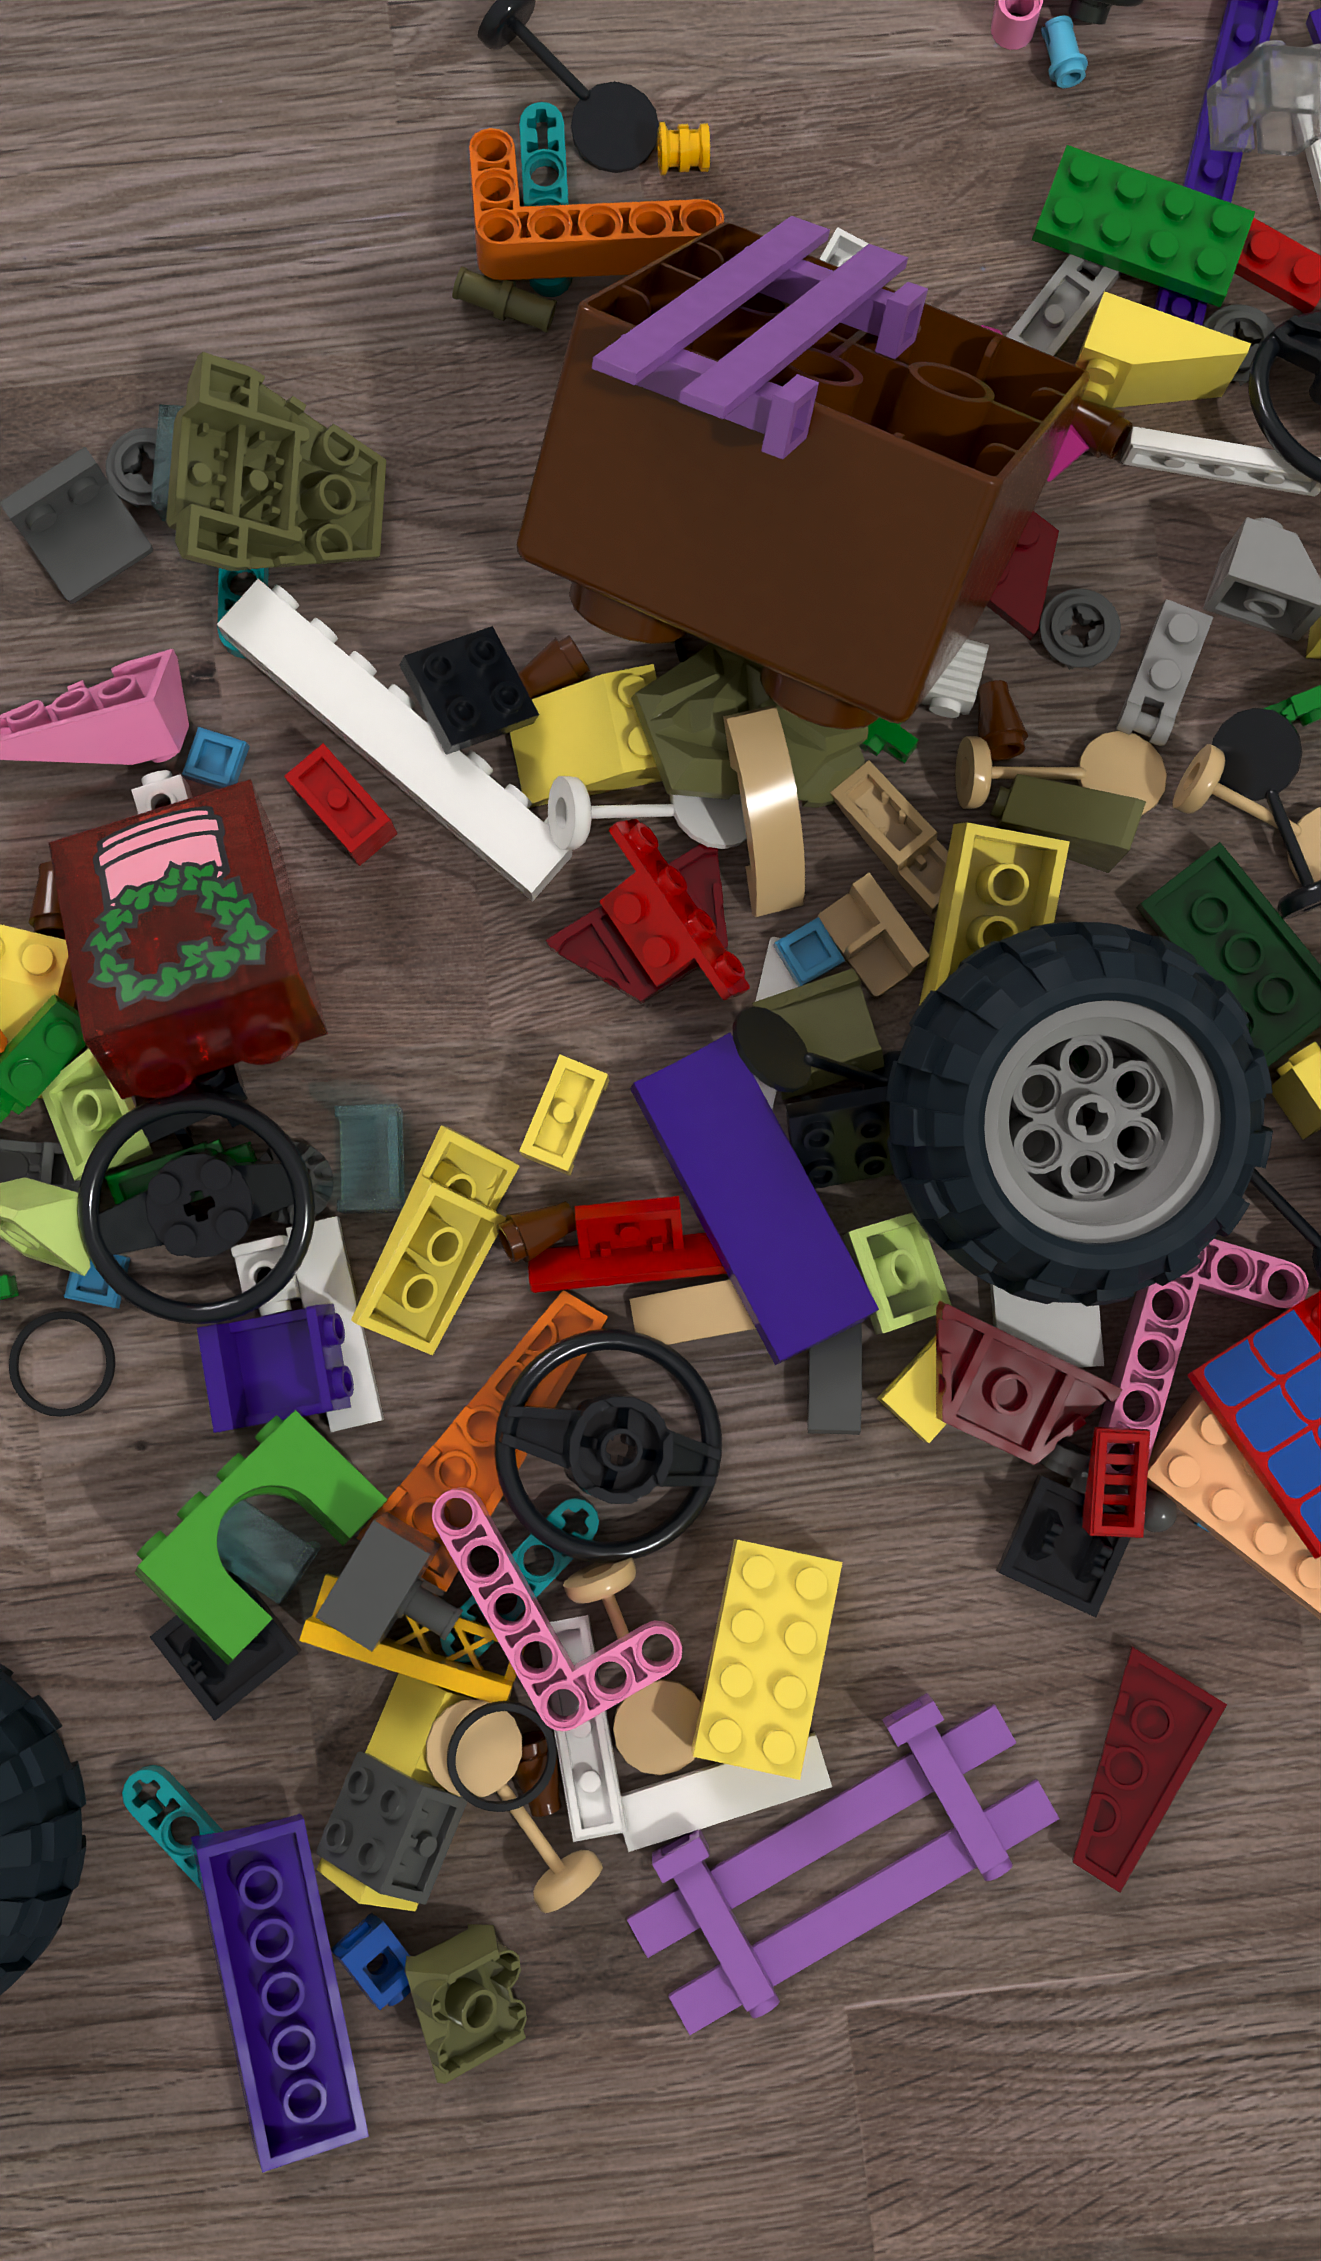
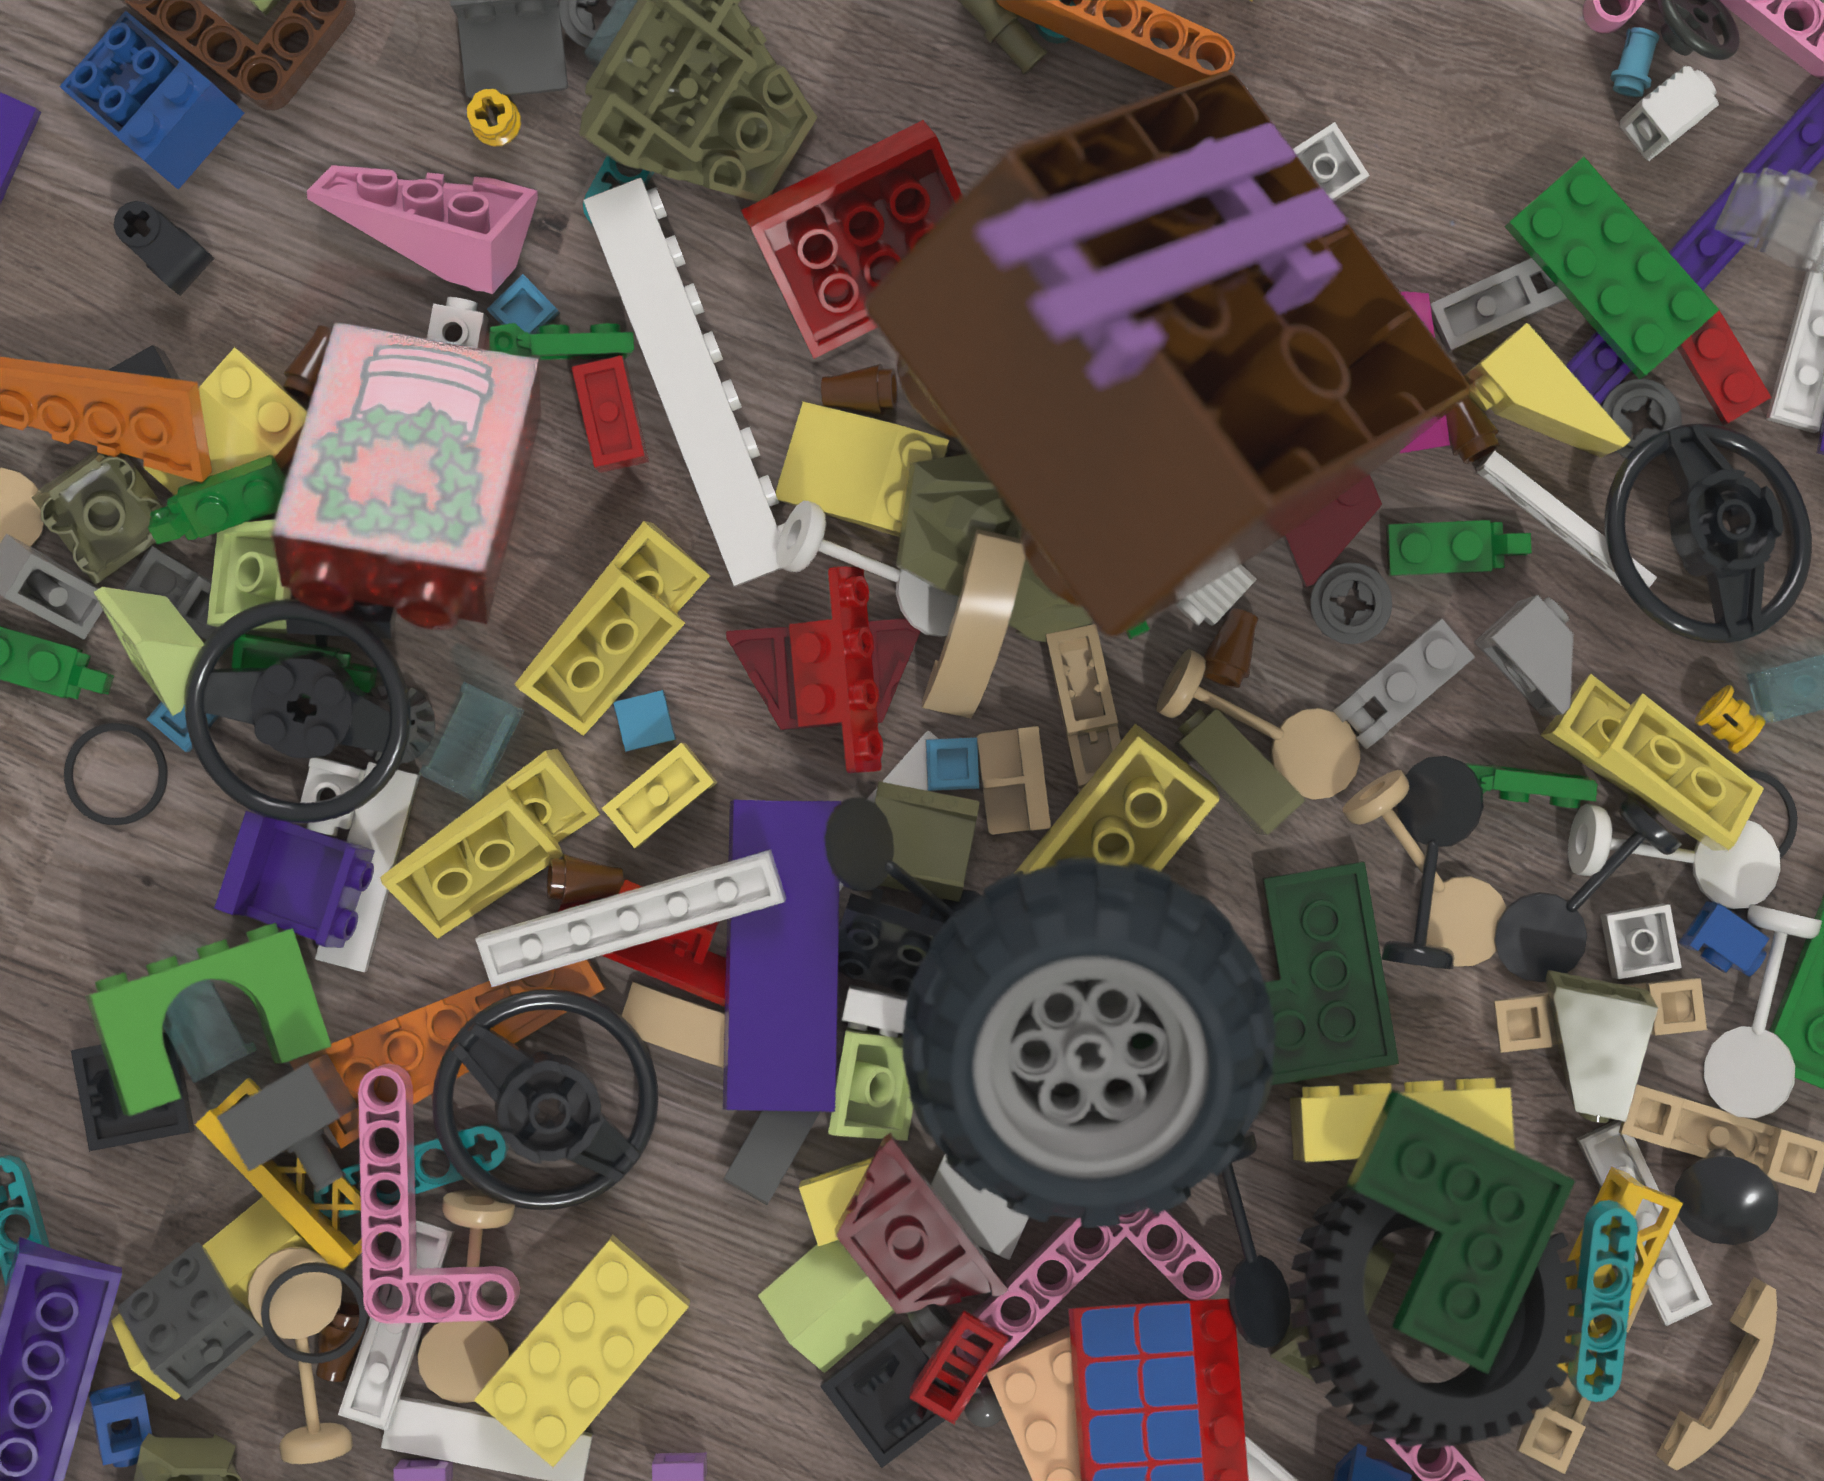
camera: 30 degrees right, 5 degrees up
black plate [399,626,539,755] -> none
none -> yellow bush [467,89,521,146]
none -> white tile [476,850,786,987]
none -> green hinge [489,323,634,361]
none -> light yellow slope [515,521,710,736]
none -> dark azure tile [613,690,676,752]
none -> red slope [740,120,963,359]
none -> yellowish green slope [758,1240,895,1373]
none -> white piece [842,985,908,1038]
none -> green hinge [1386,520,1532,576]
none -> white brick [1619,66,1719,161]

